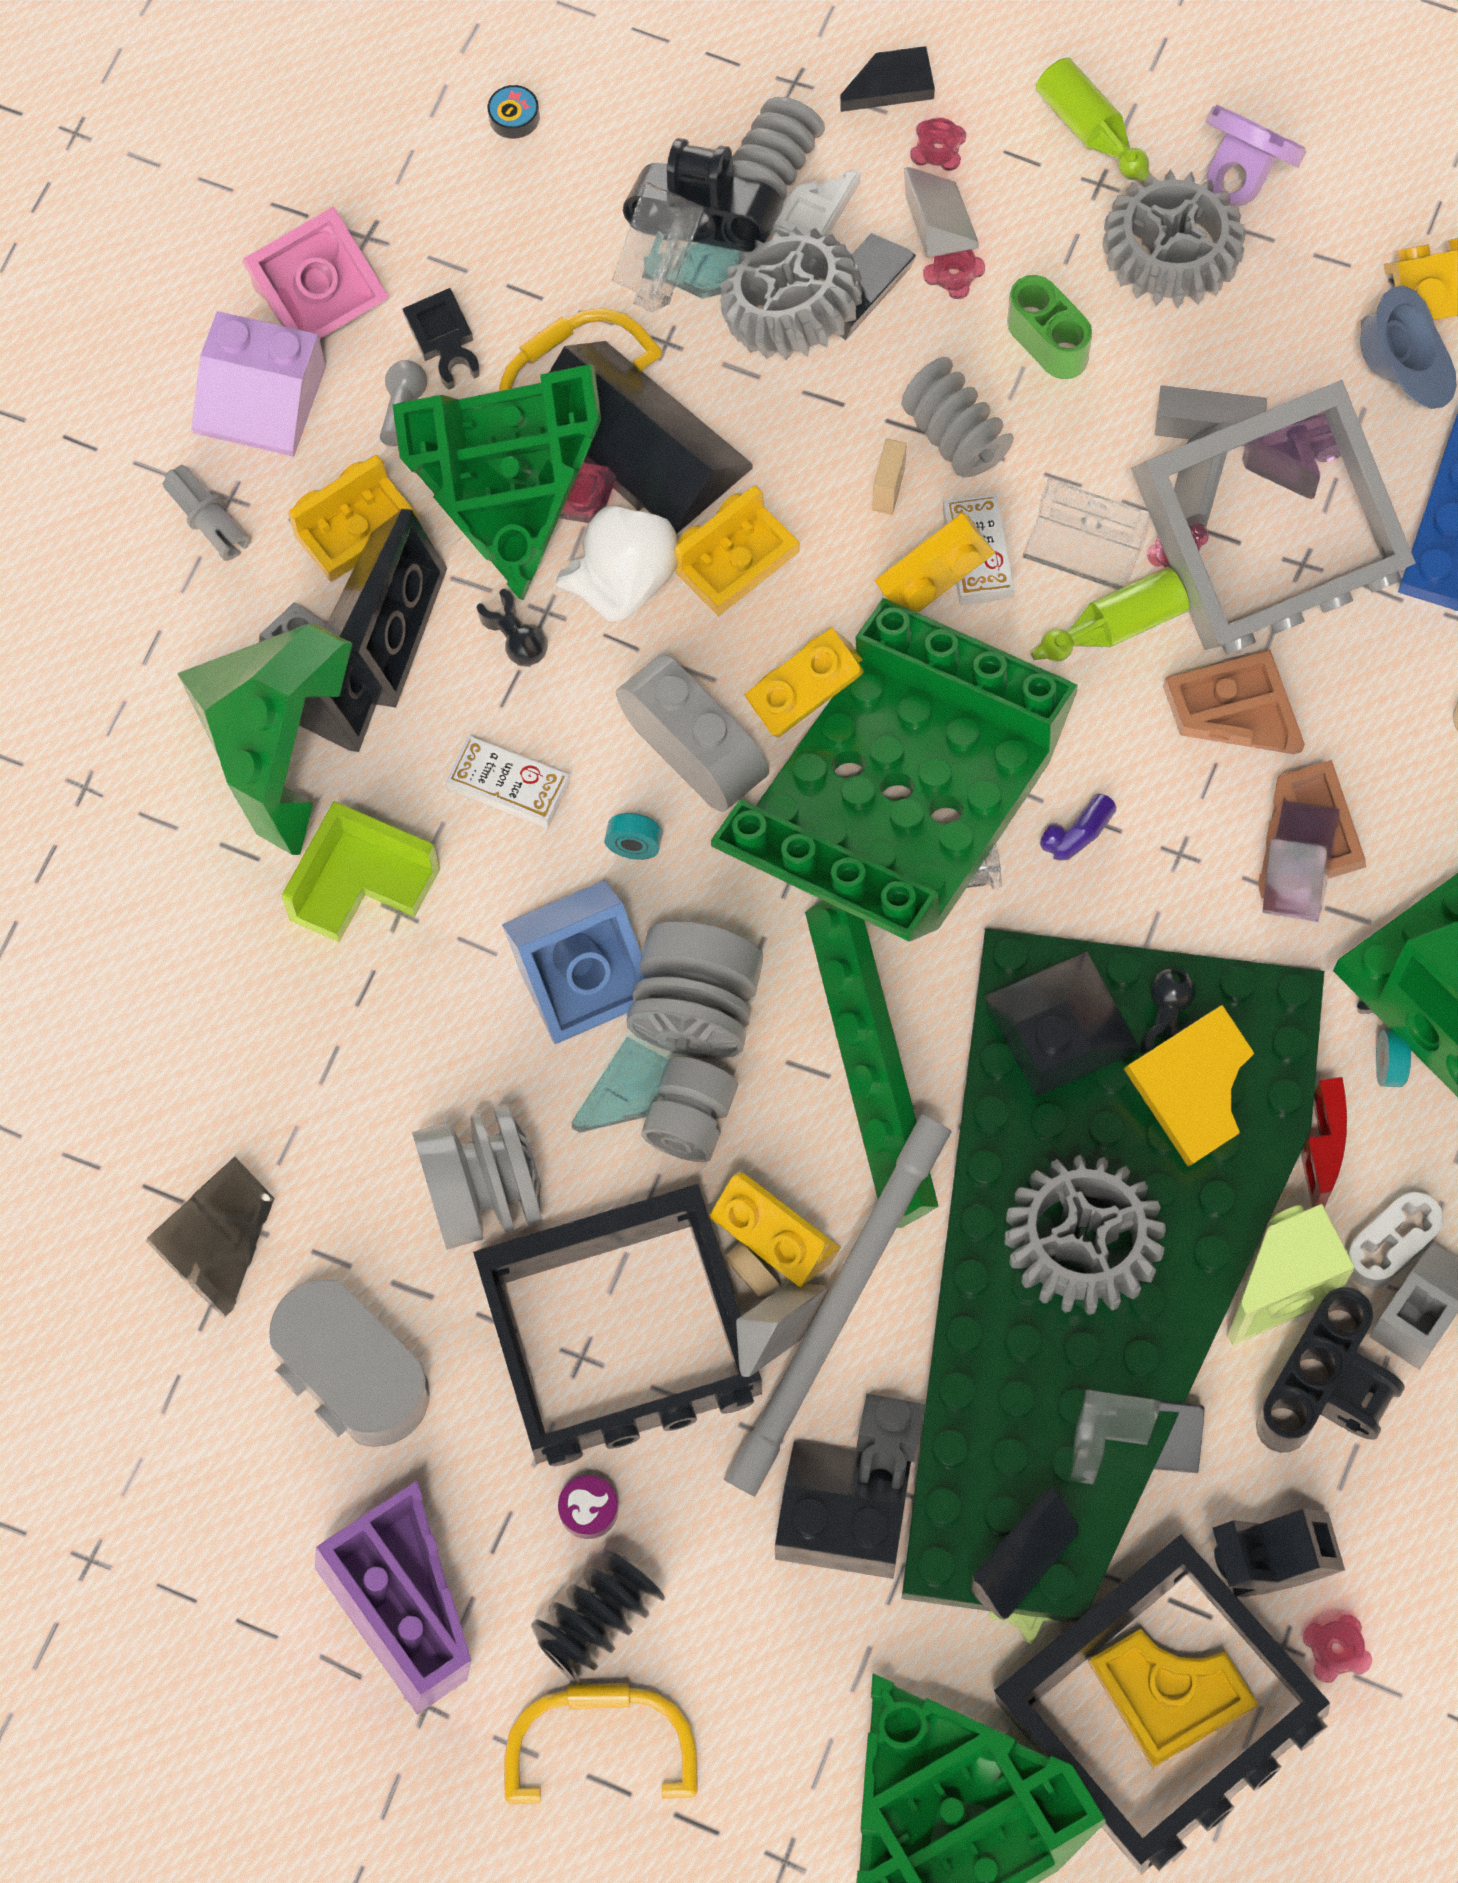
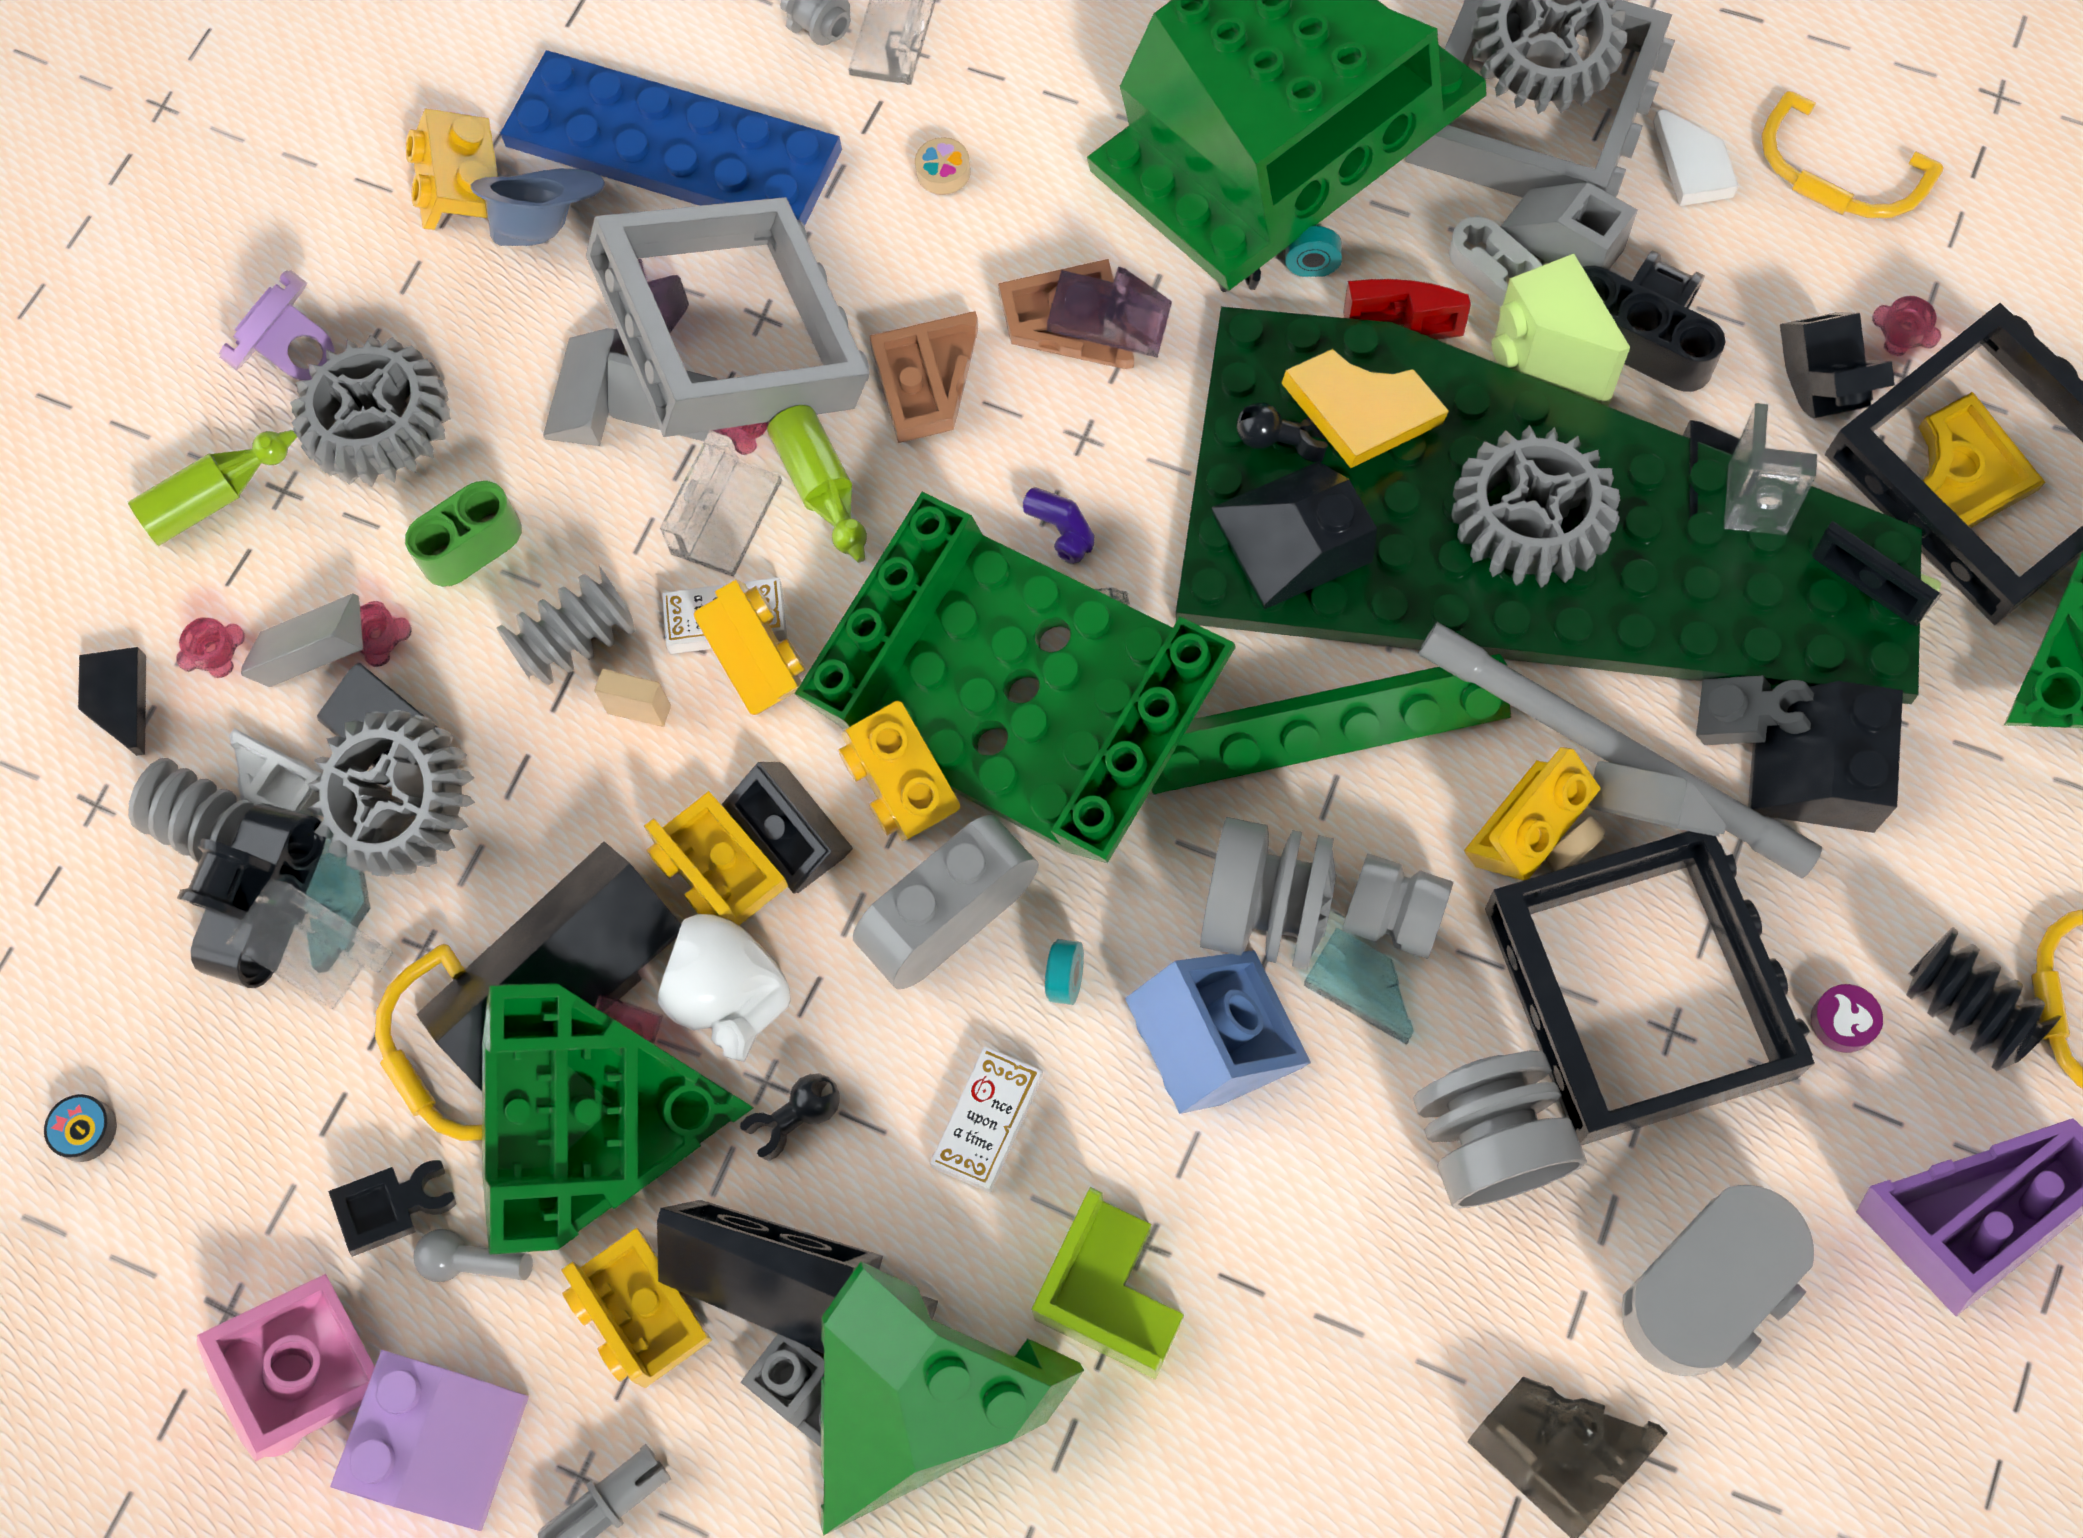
camera: 85 degrees left, 0 degrees up
none -> black slope [722,762,853,894]

